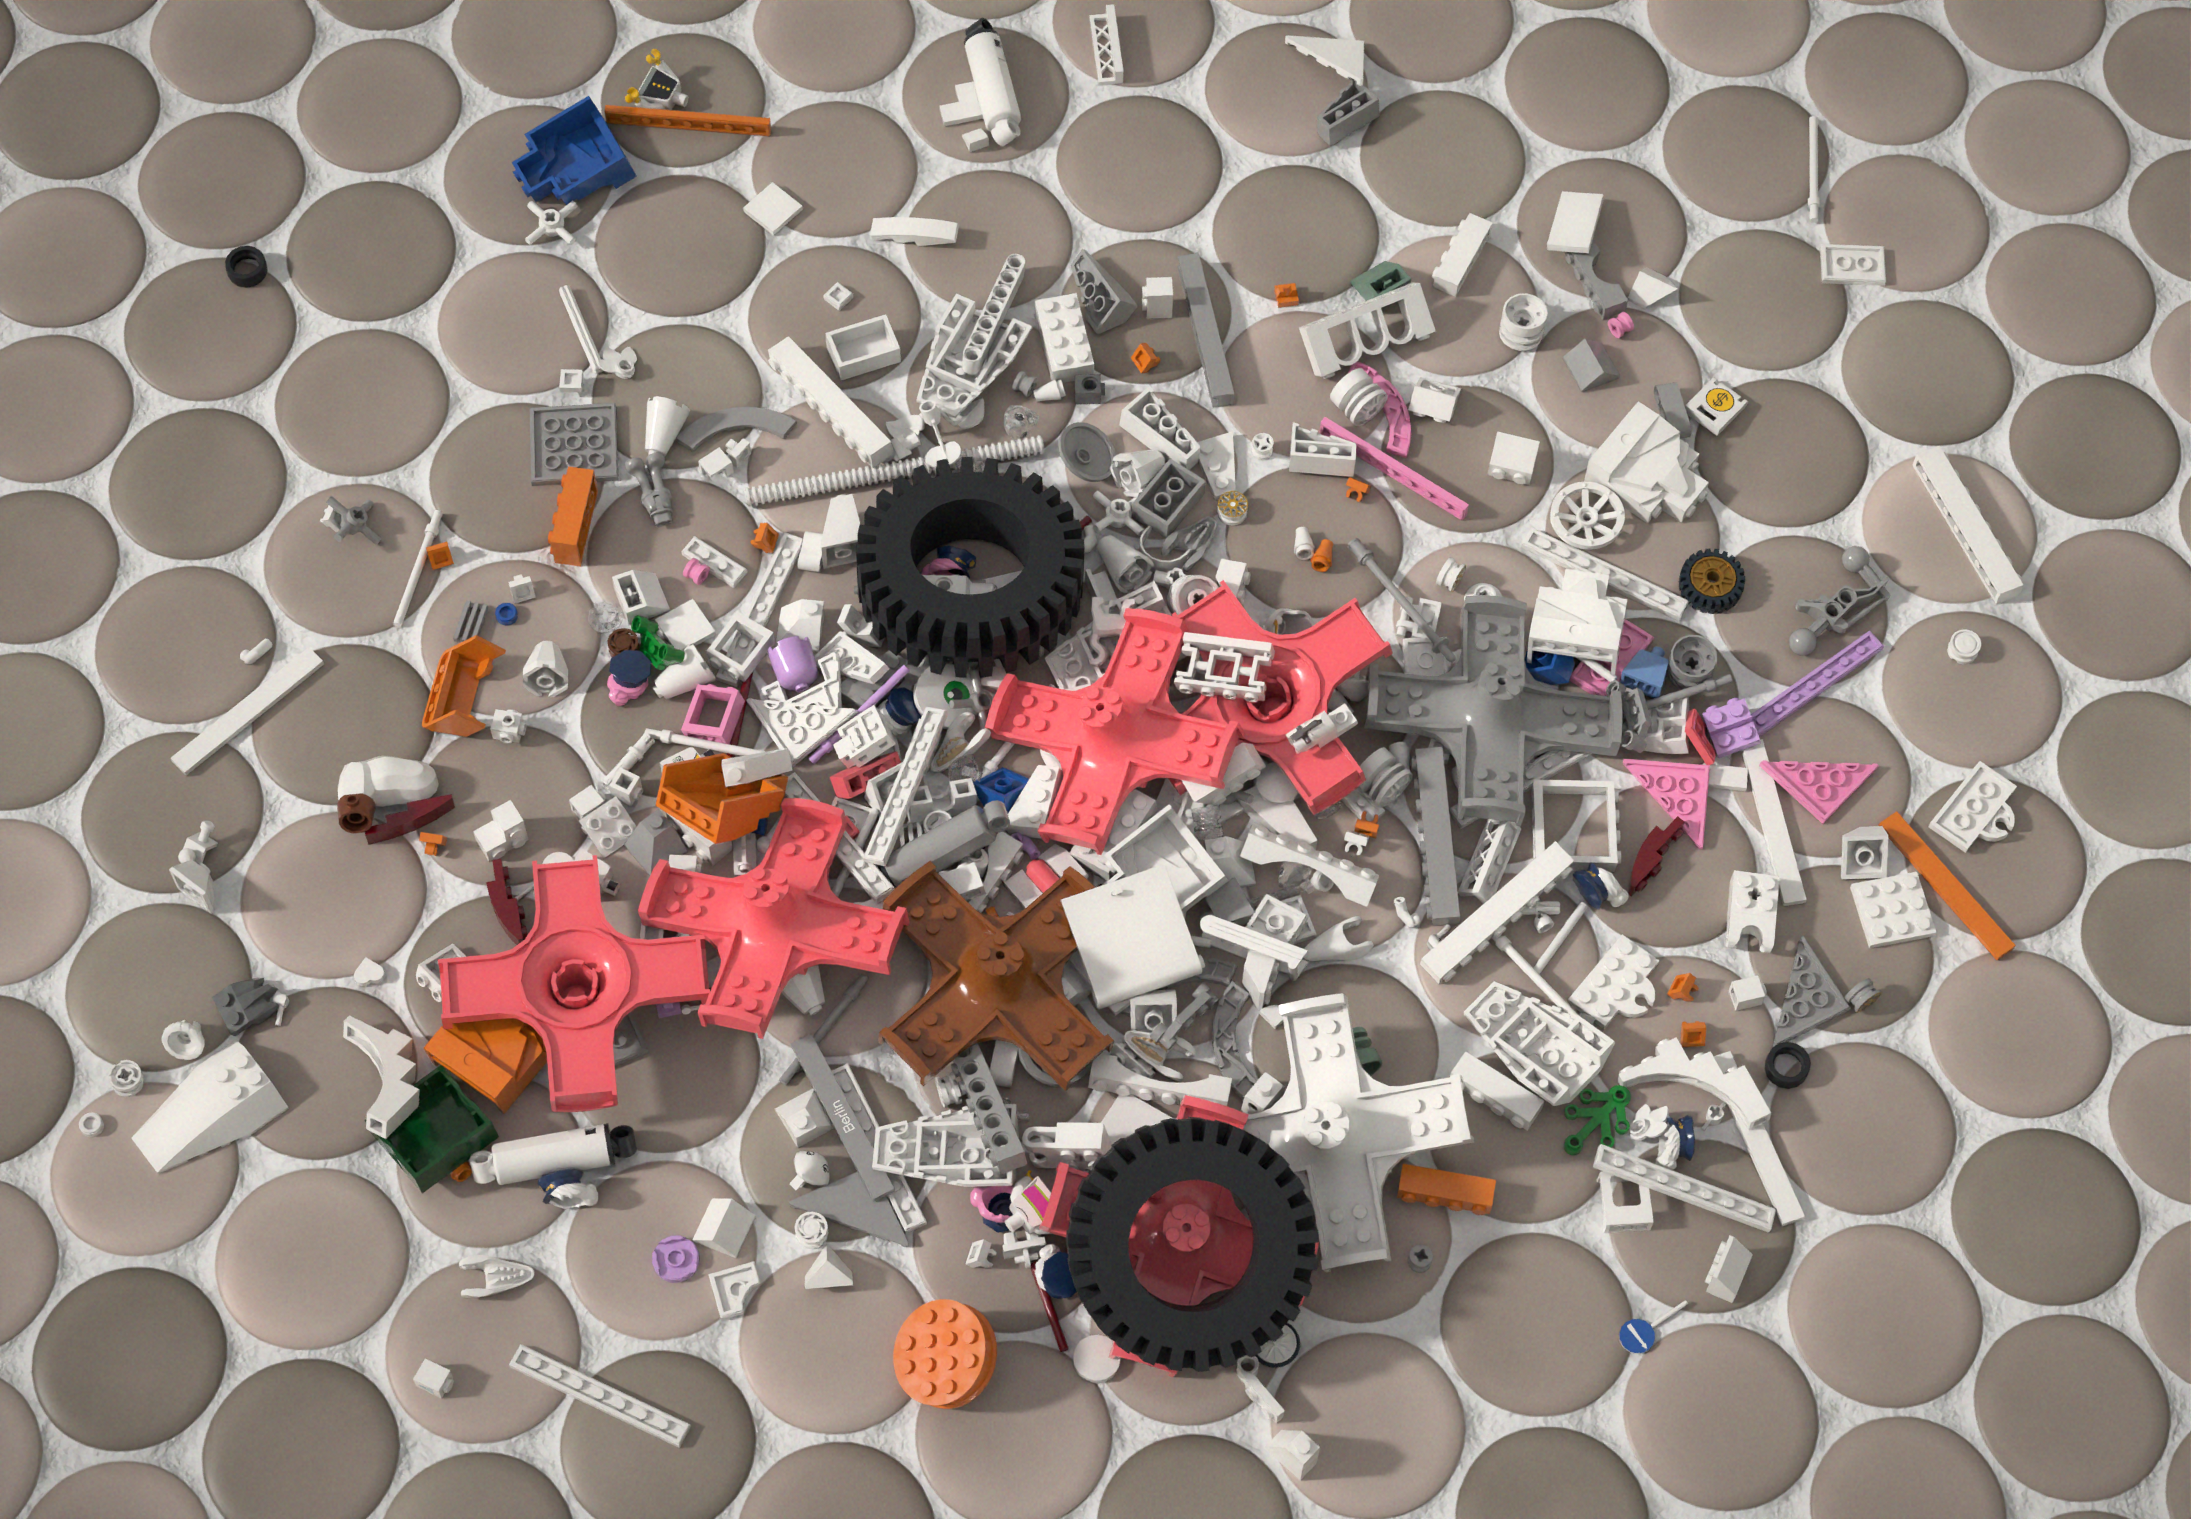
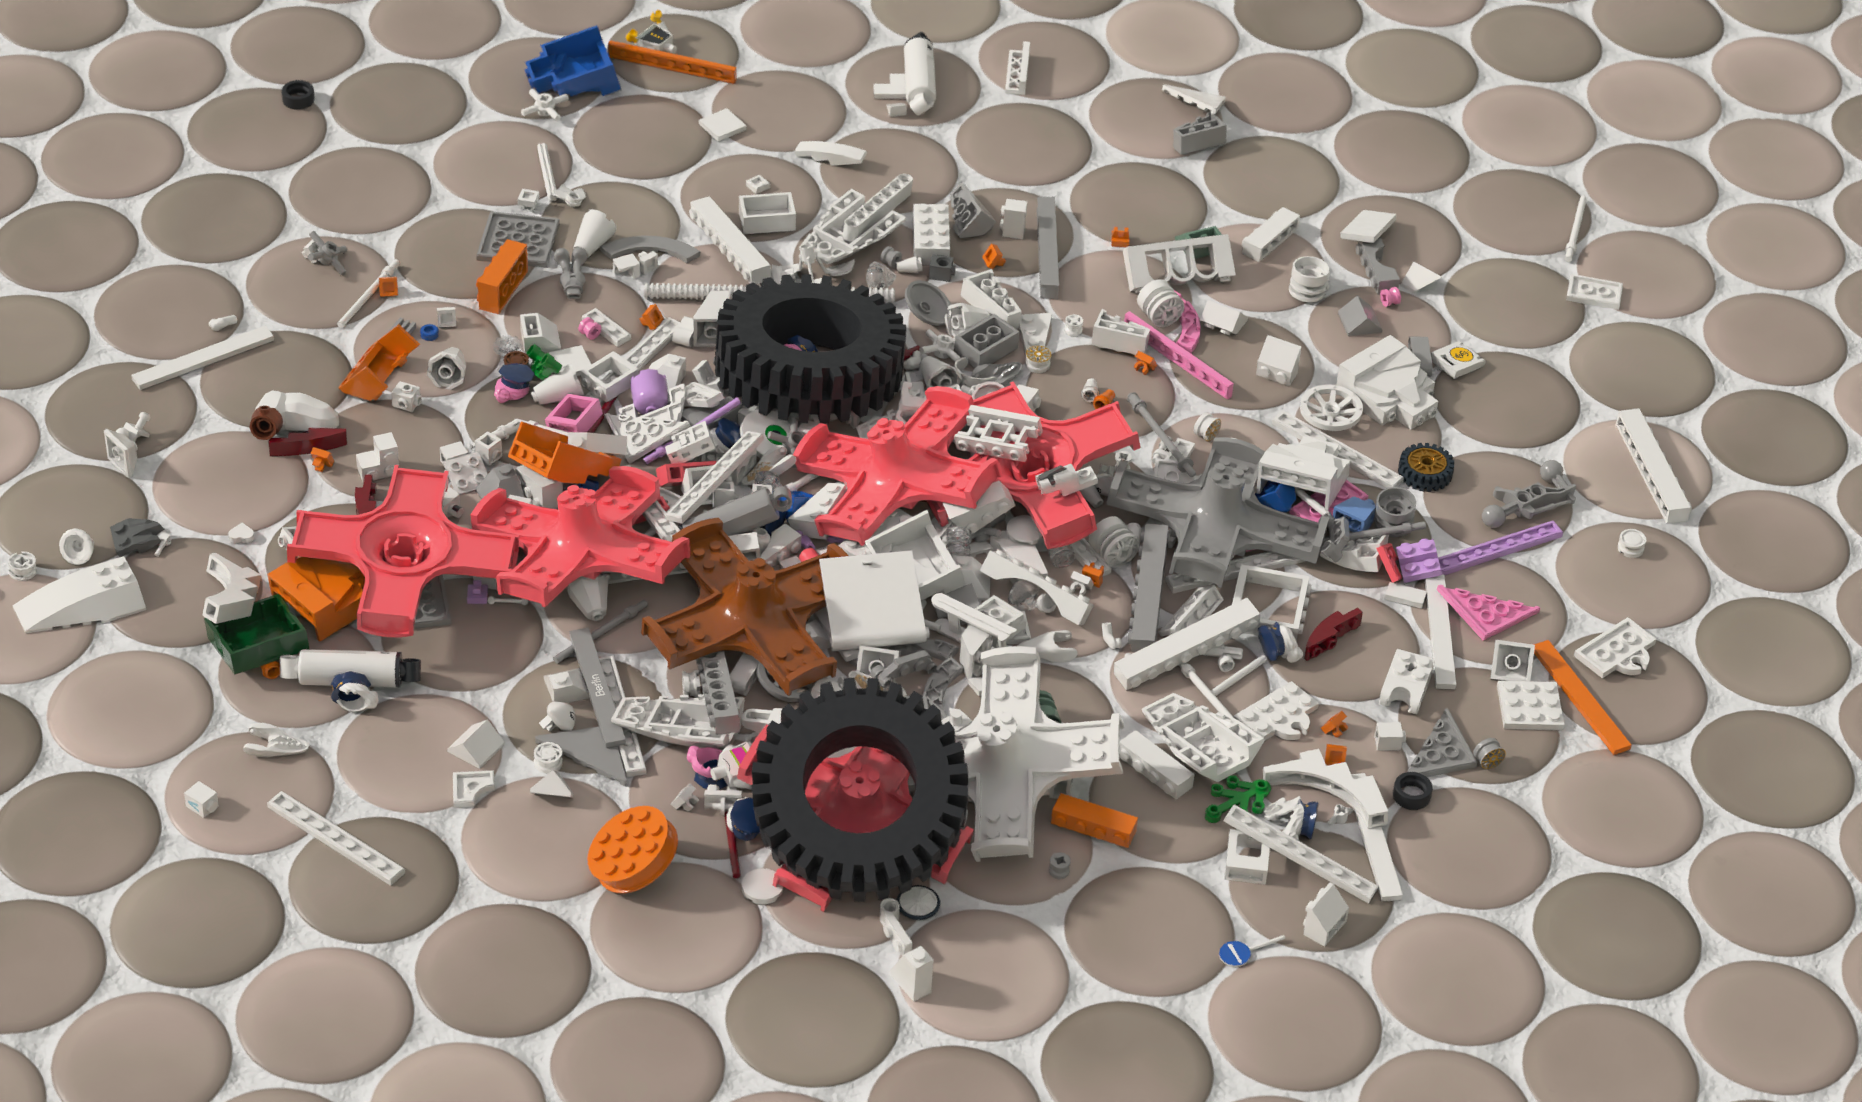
camera: 10 degrees right, 20 degrees down
lavender tile [652,1235,699,1283] -> none
bright pink tile [1623,759,1710,849] -> none

